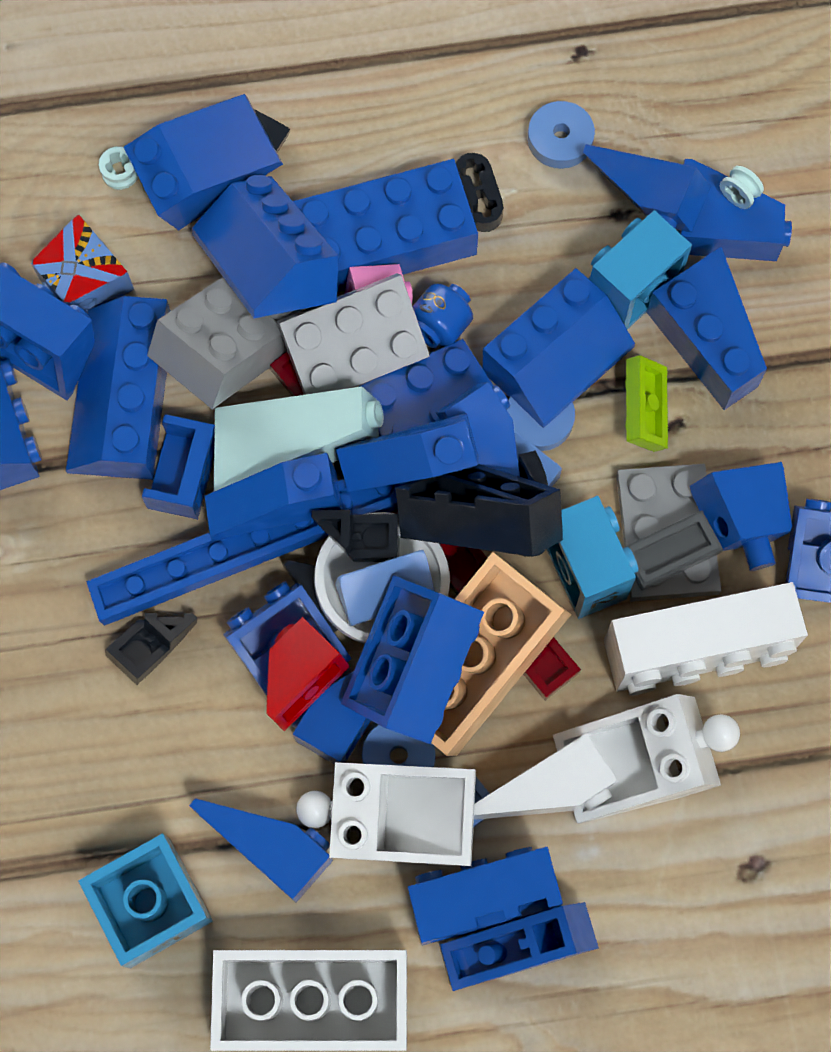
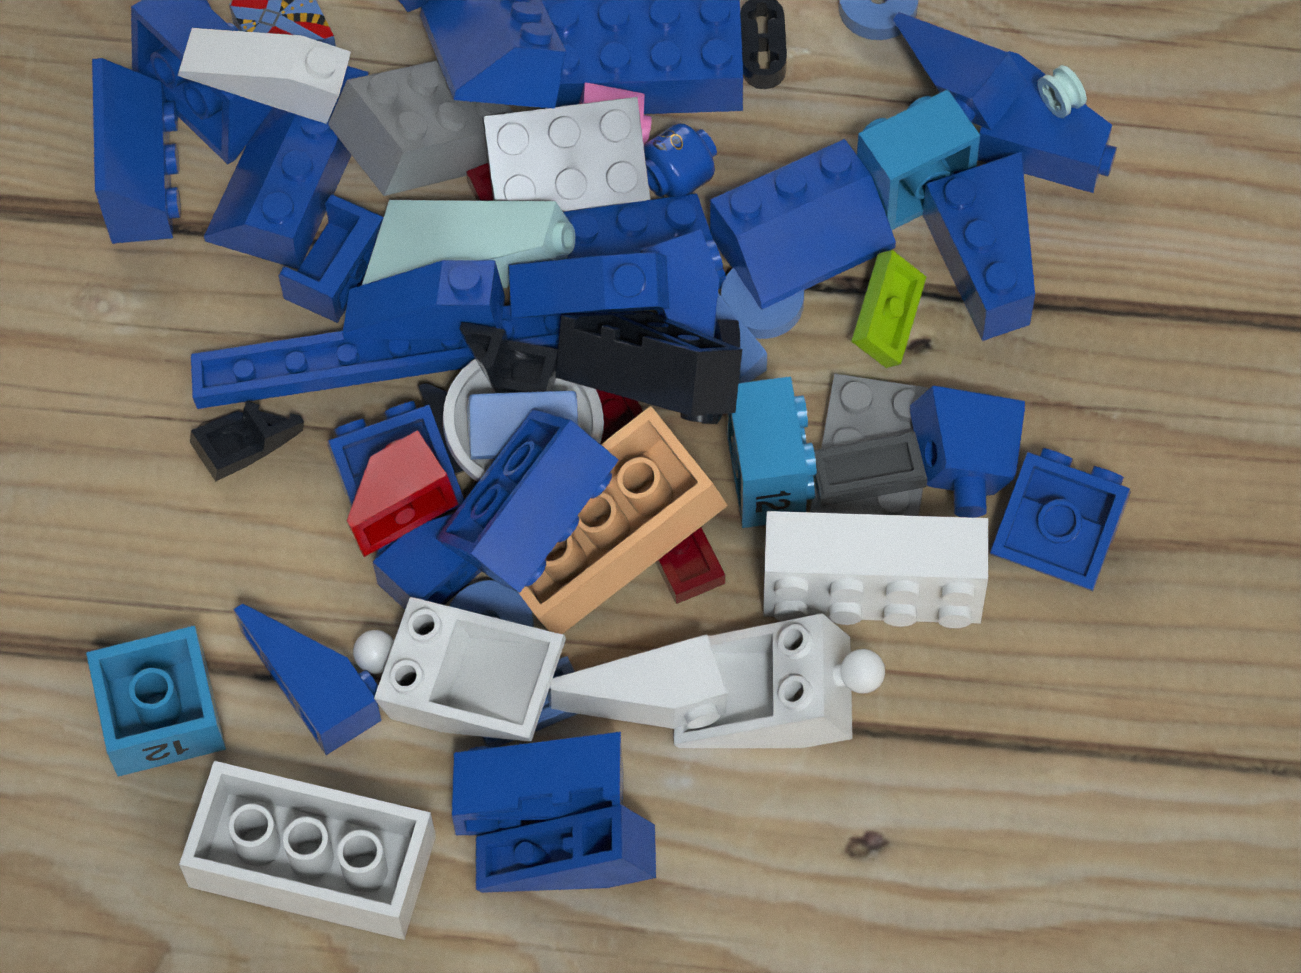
camera: 15 degrees right, 10 degrees down
none -> white slope [178,28,351,124]

